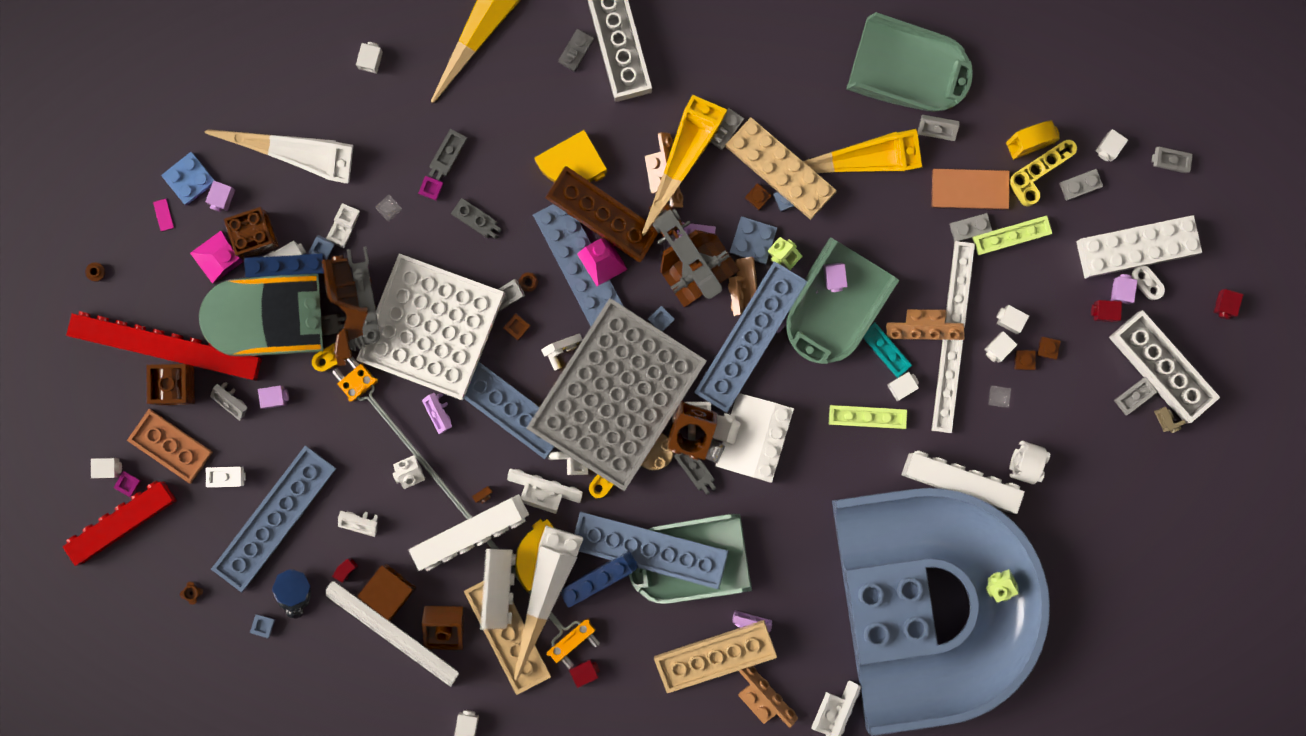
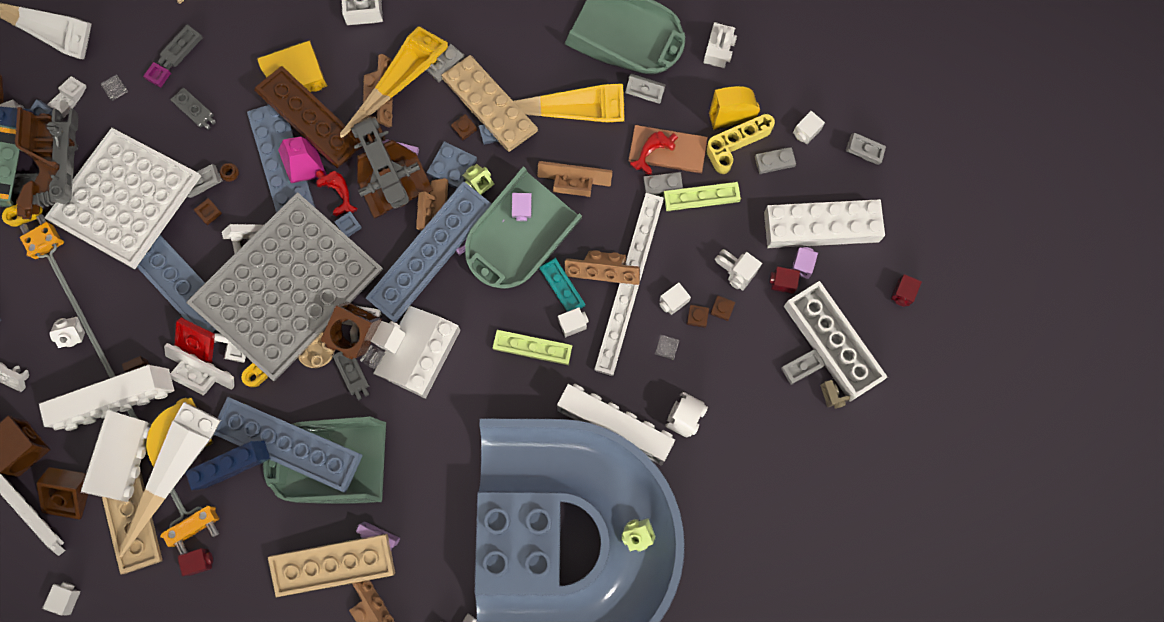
camera: 10 degrees right, 10 degrees down
lavender plate [422,393,452,434] -> none
white brick [996,305,1029,334] -> none
white plate [1132,266,1165,300] -> none
none -> red plate [174,317,215,363]
none -> red animal [315,170,357,216]
none -> medium nougat bracket [537,161,612,197]
none -> red animal [630,131,678,175]
none -> white brick [704,23,737,68]
none -> white brick [715,249,762,291]

